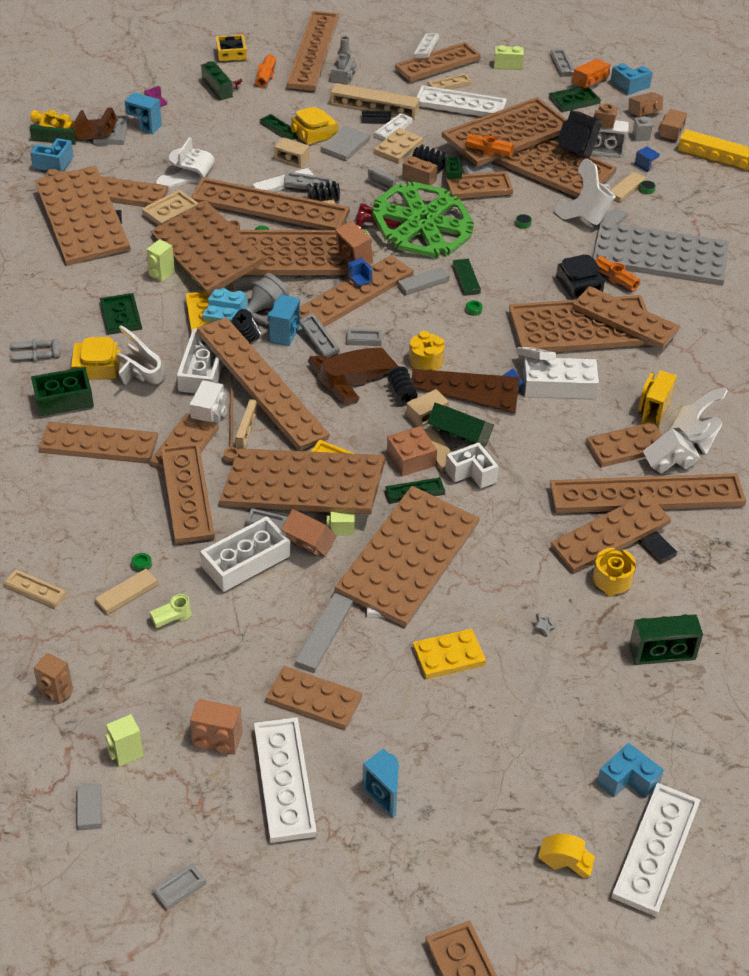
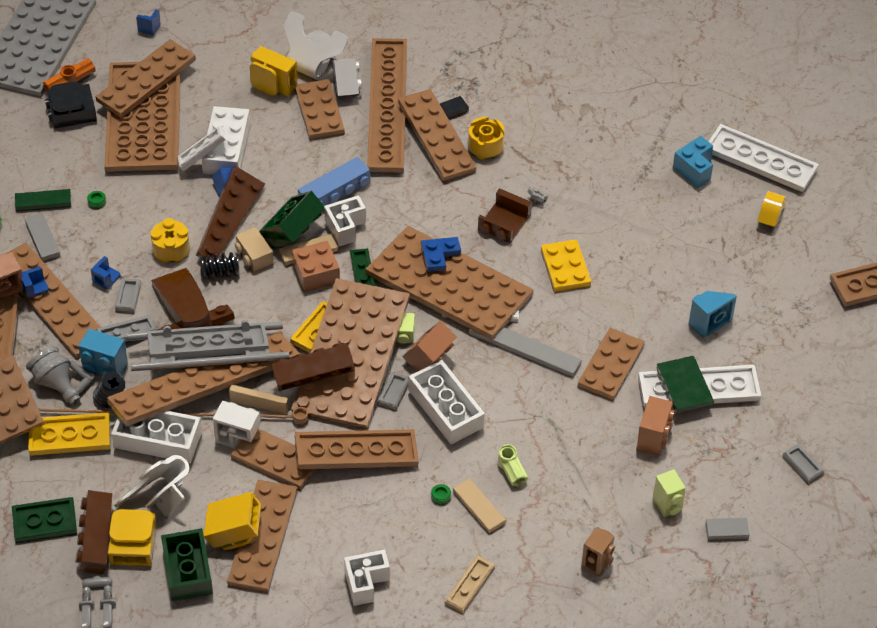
camera: 85 degrees left, 5 degrees up
medium azure plate [202,288,248,323] -> none
dark green brick [629,614,703,665] -> none
none -> reddish brown brick [75,490,113,575]
none -> blue panel [91,256,121,290]
none -> light grey piece [127,320,290,371]
none -> blue panel [136,9,161,36]
none -> yellow brick [203,491,261,550]
none -> reddish brown brick [271,343,355,391]
none -> medium blue brick [298,157,370,206]
none -> white brick [344,550,390,606]
none -> blue plate [421,237,461,273]
none -> reddish brown panel [478,188,532,243]
none -> dark green tile [656,355,714,414]

